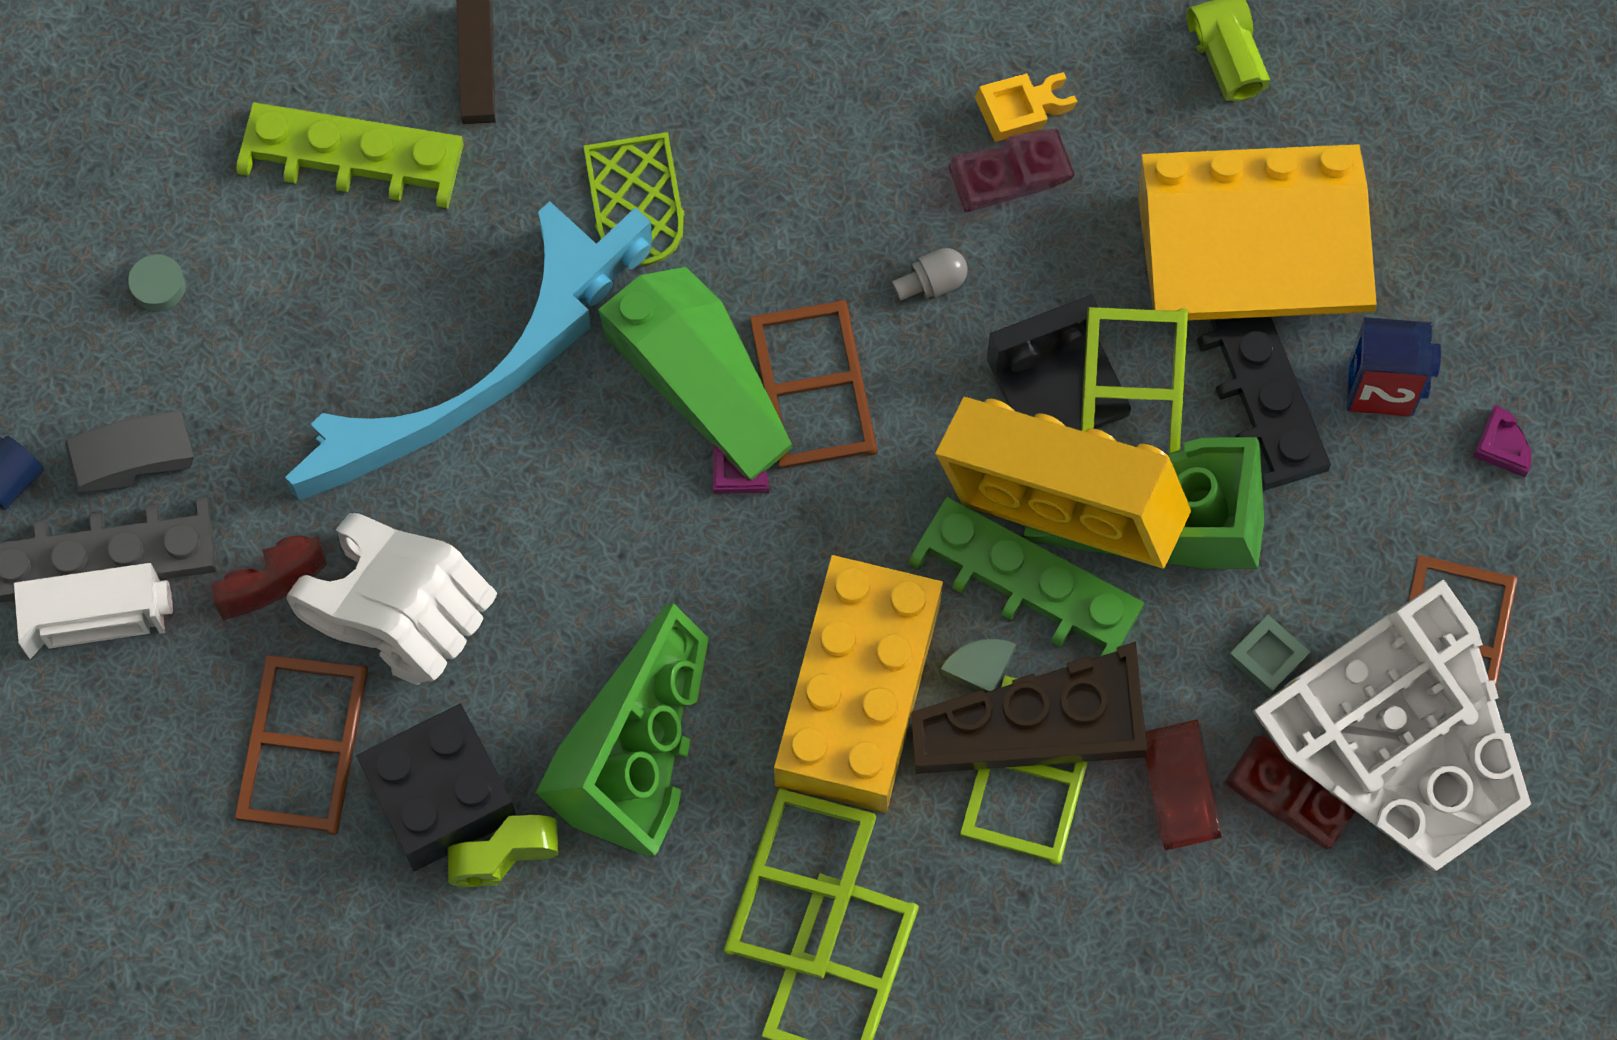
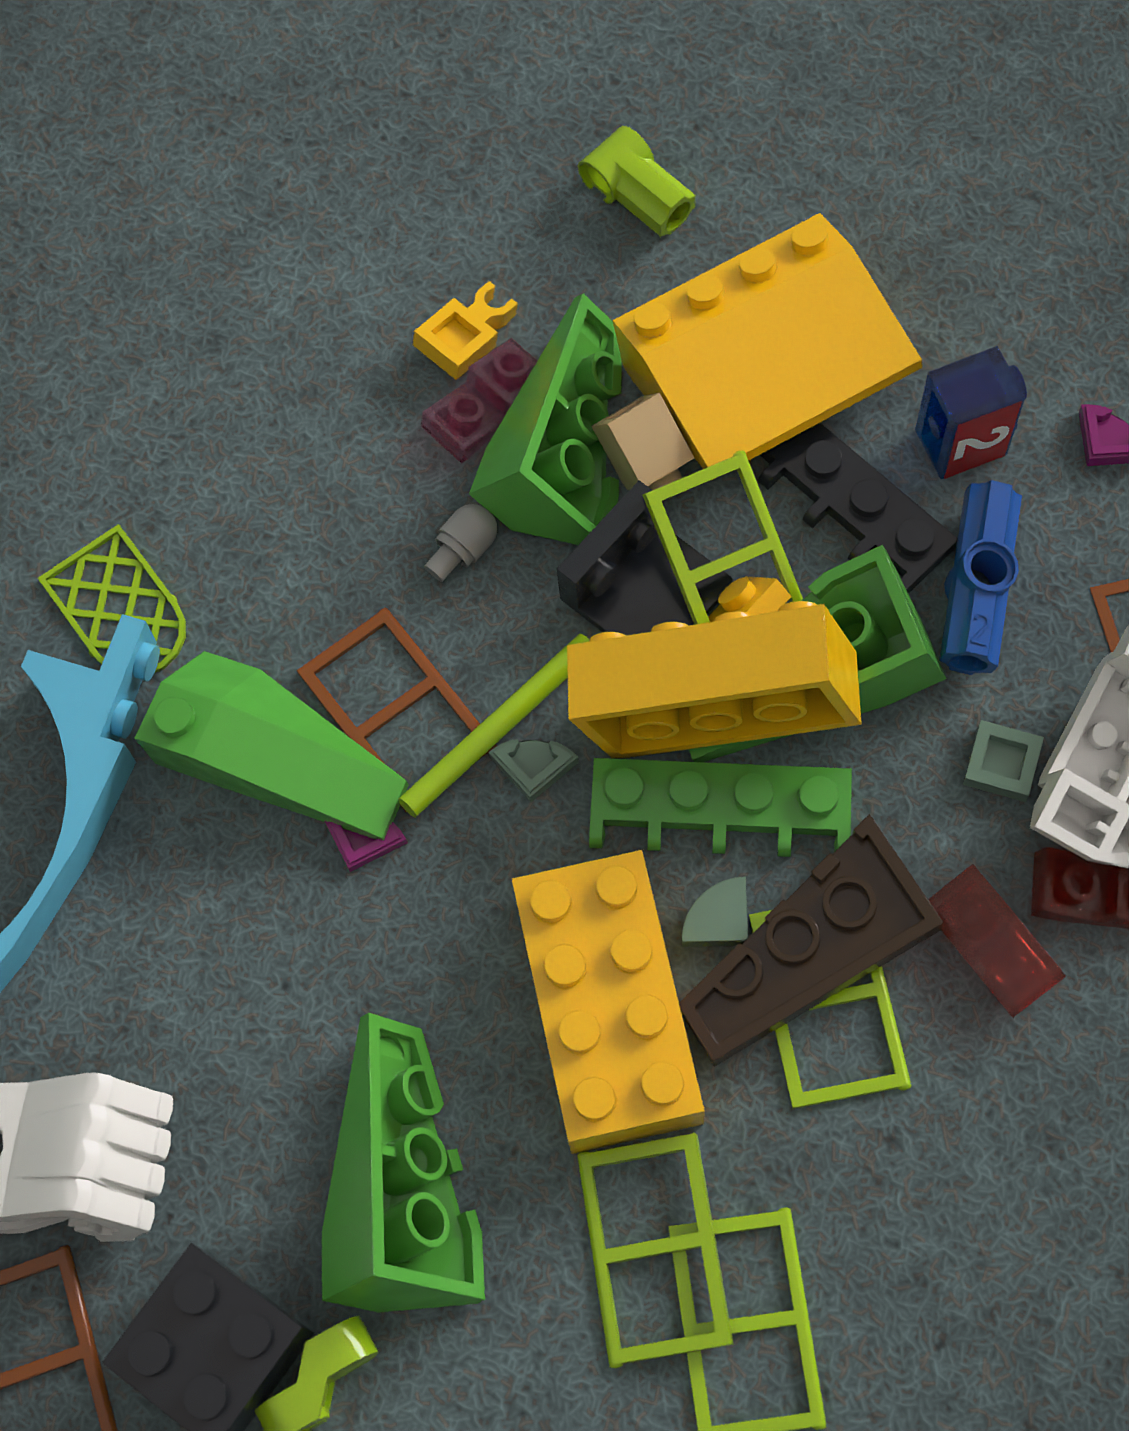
camera: 20 degrees left, 0 degrees up
none -> lime bar [398,634,589,818]
none -> bright green wedge [469,293,622,545]
none -> sand green tile [488,739,579,802]
none -> tan brick [591,393,694,490]
none -> yellow plate [708,576,792,622]
none -> blue piece [939,480,1022,675]

